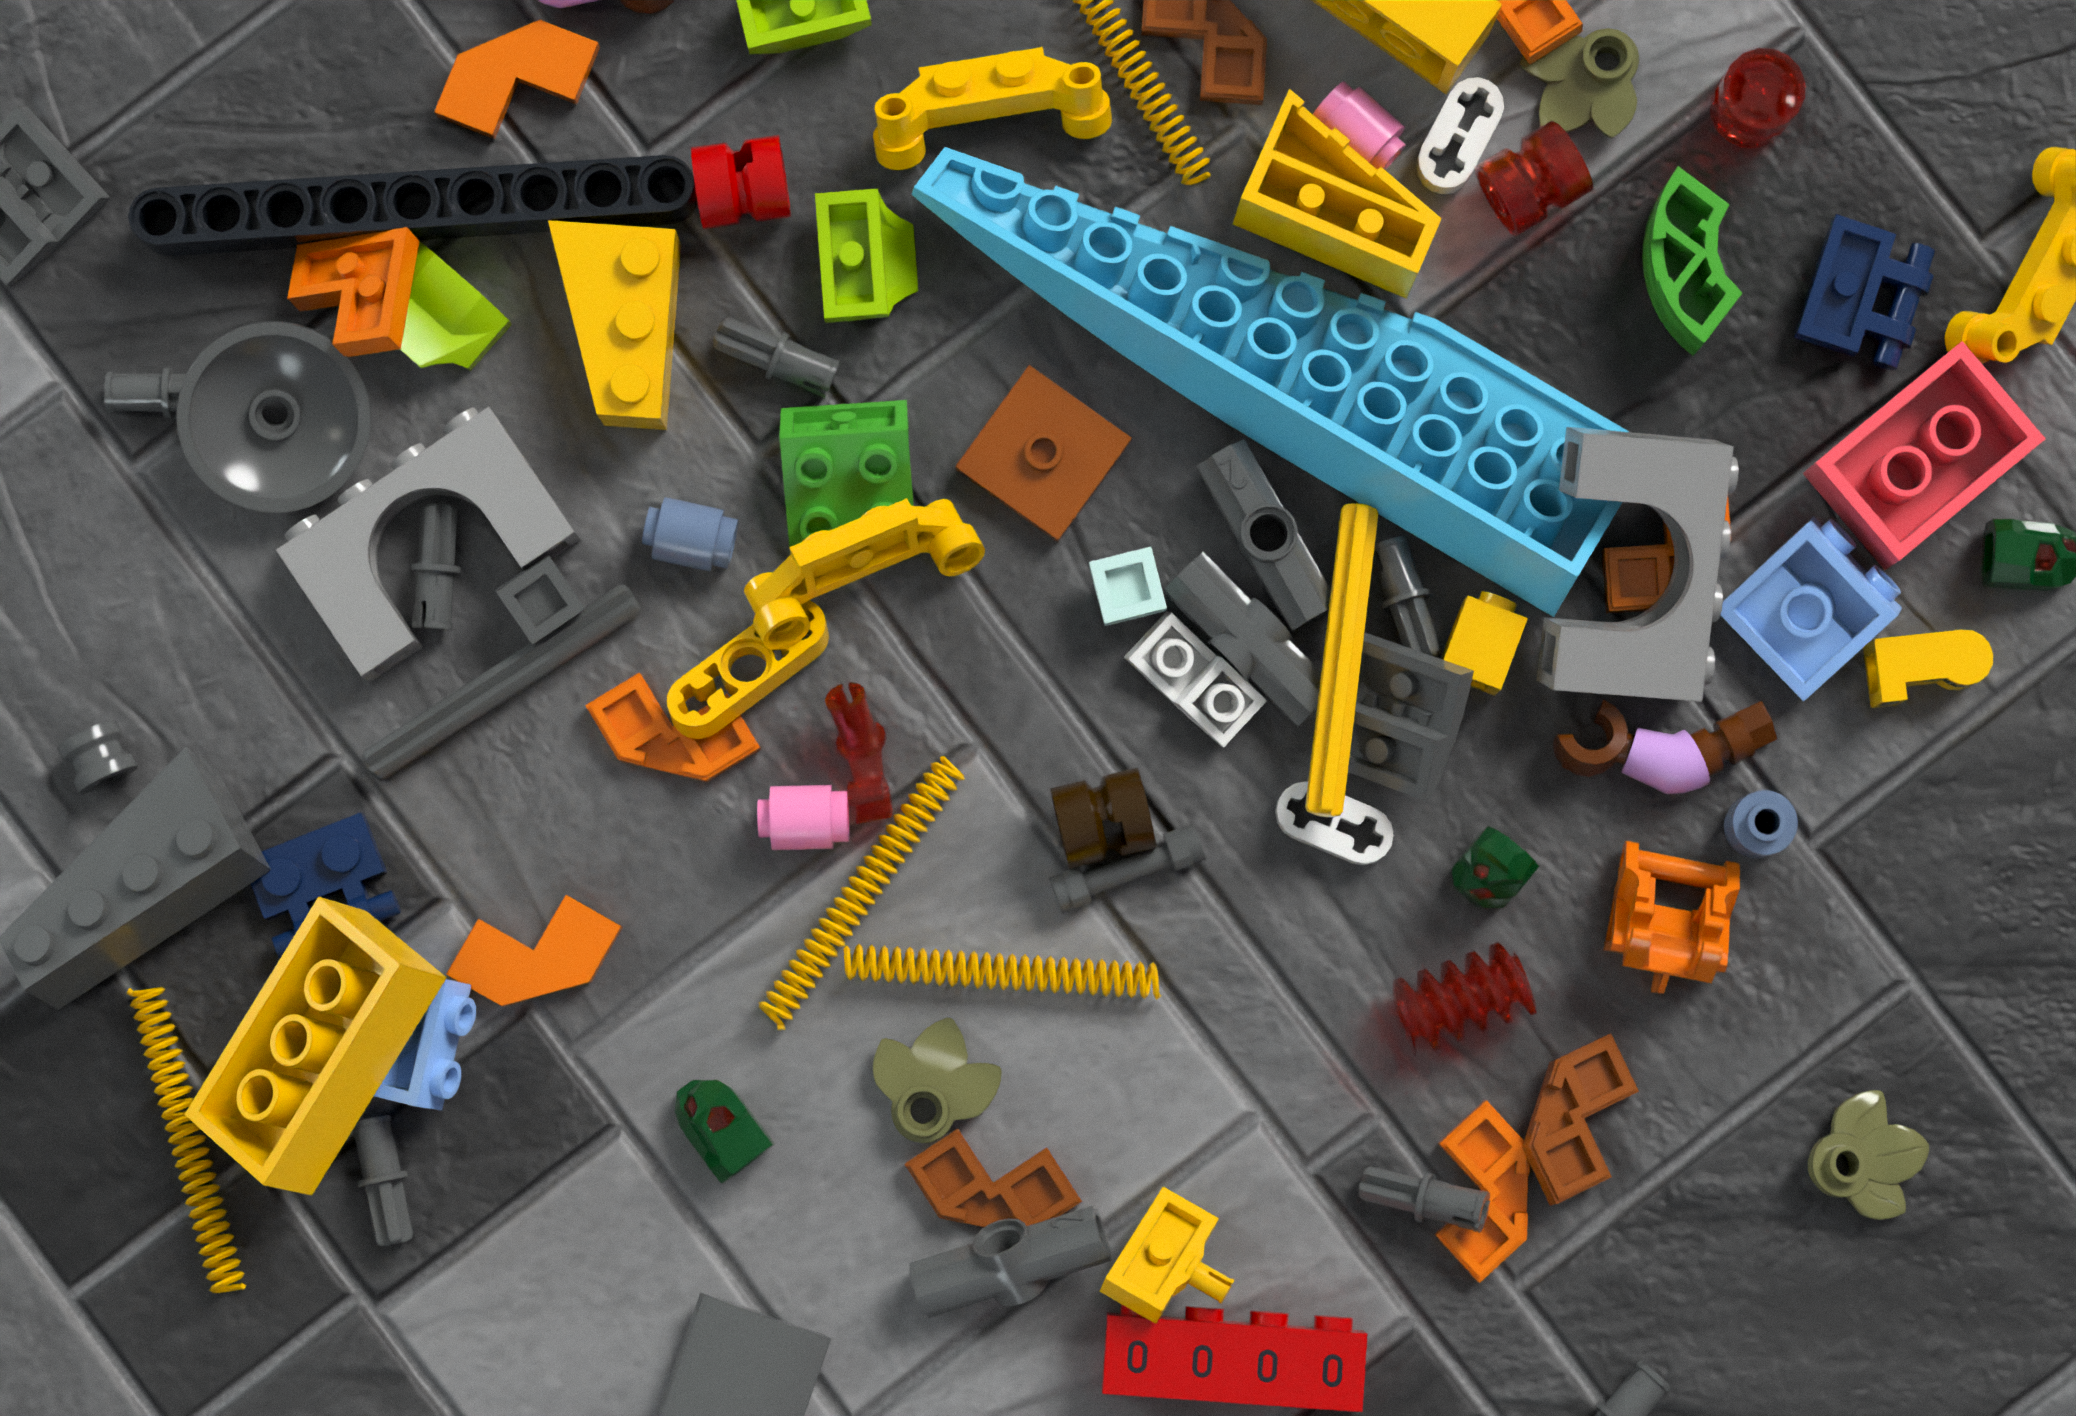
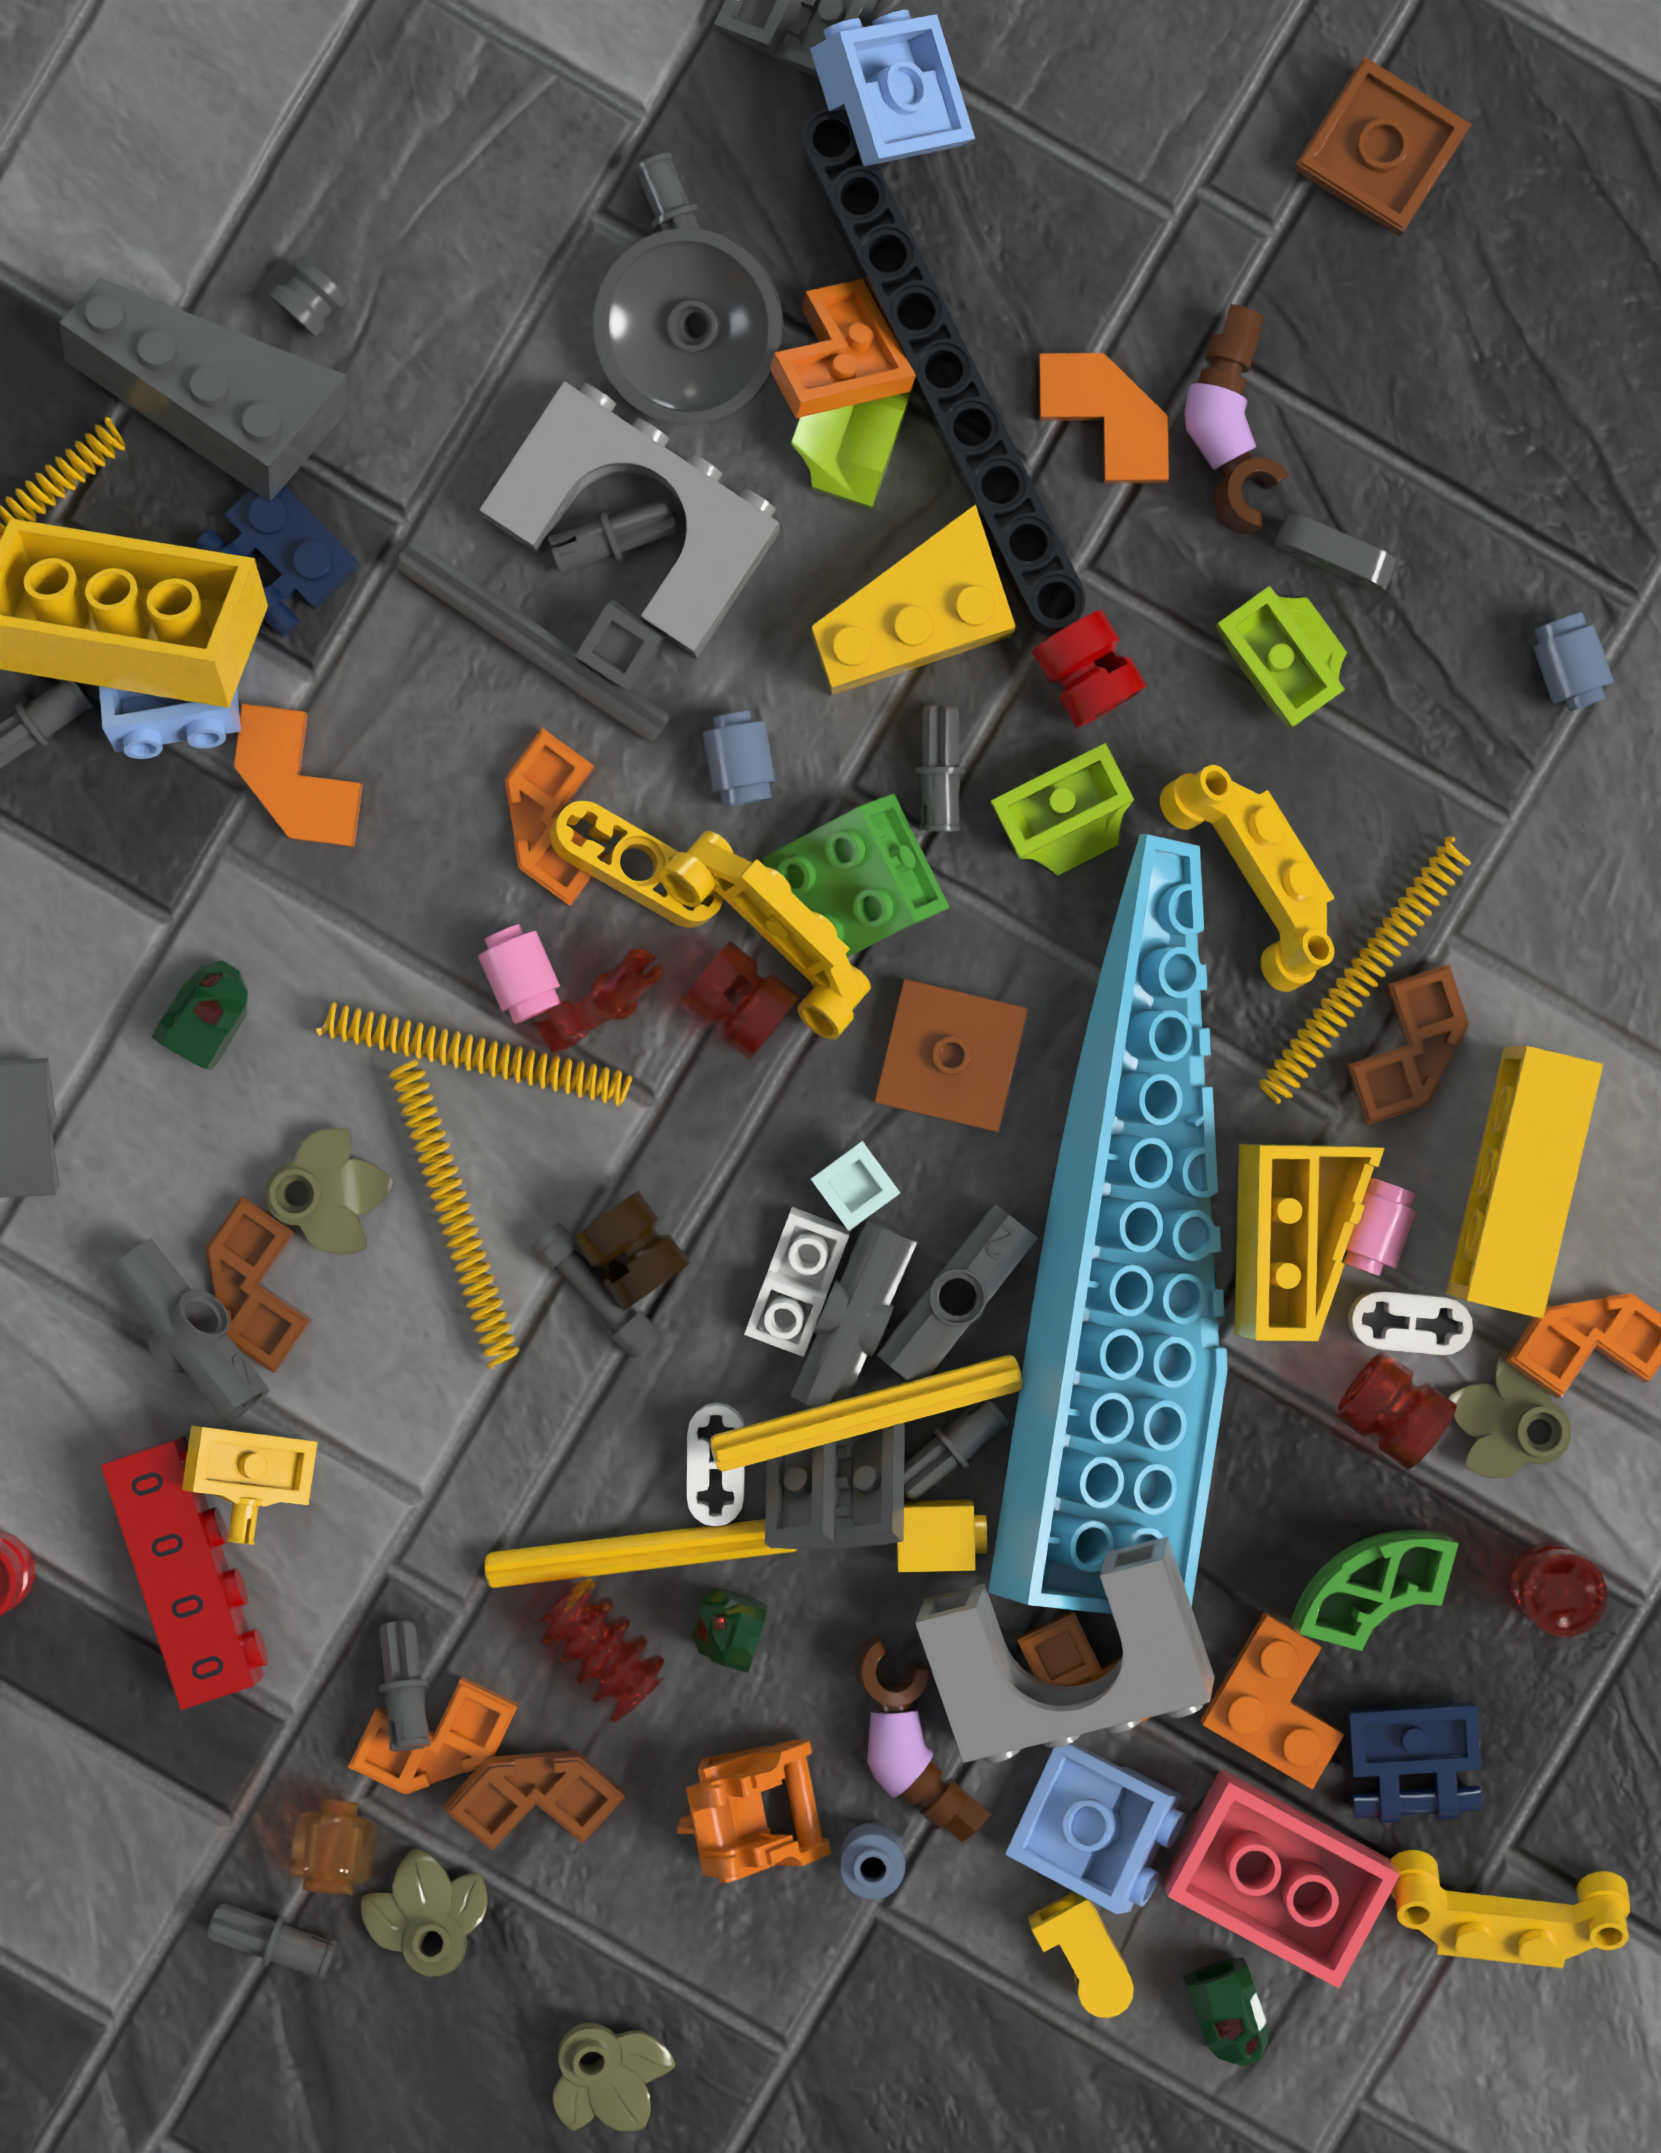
camera: 65 degrees right, 5 degrees up
none -> clear orange head [289,1799,377,1895]
none -> olive plate [361,1848,488,1977]
none -> yellow axle [484,1519,798,1588]
none -> clear red wheel [679,941,801,1060]
none -> light blue plate [810,10,975,166]
none -> orange plate [1200,1612,1345,1790]

